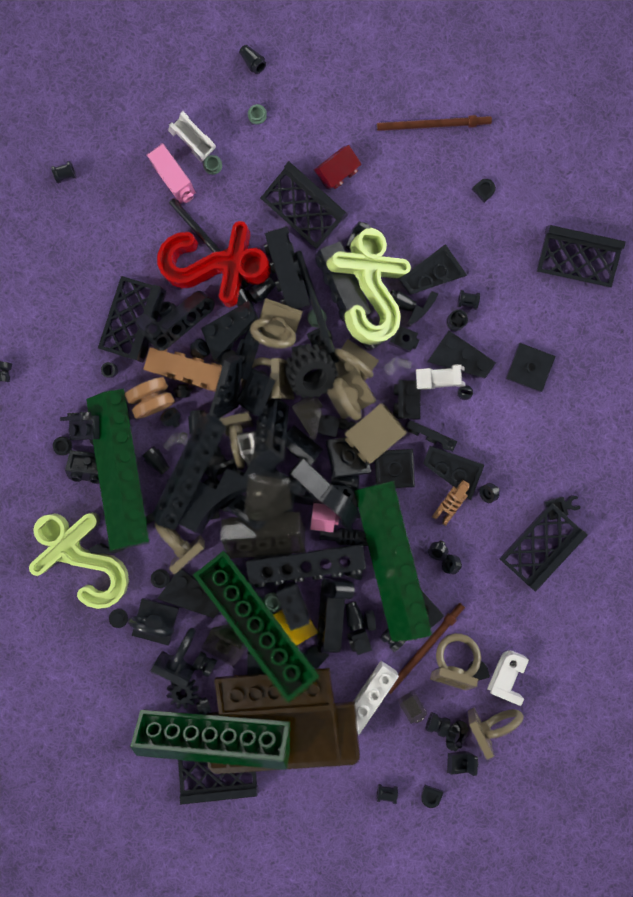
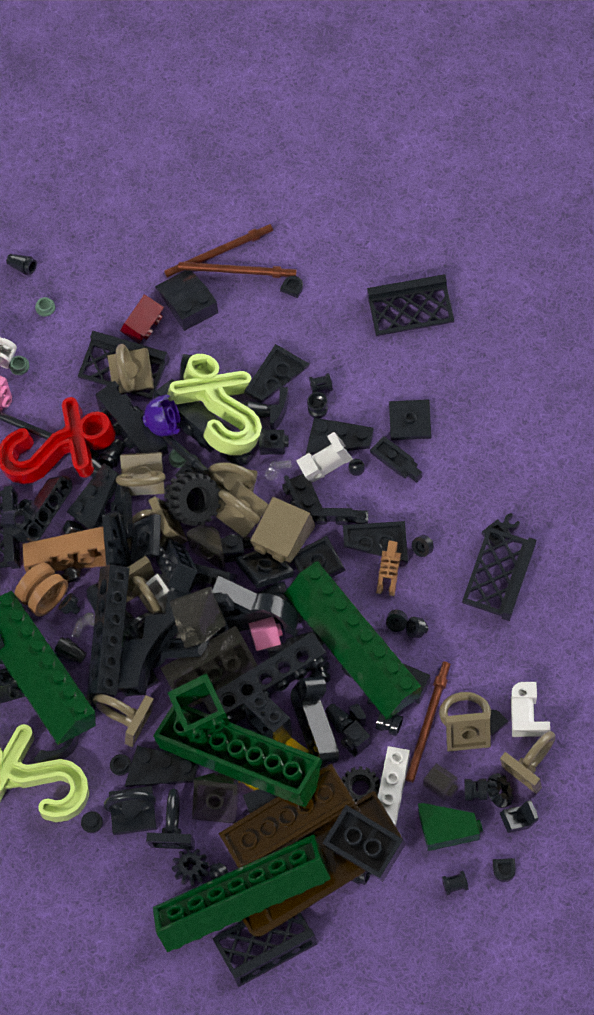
camera: 20 degrees left, 25 degrees down
black wheel [192,651,218,677] -> none
none -> dark tan tile [107,344,154,395]
none -> dark purple cylinder [143,395,180,436]
none -> black slope [155,270,218,331]
none -> dark green window [168,674,231,743]
none -> copper bar [178,262,297,278]
none -> black brick [322,805,406,882]
none -> black tyre [341,766,380,802]
none -> black hinge [370,436,422,483]
none -> dark green slope [418,803,483,851]

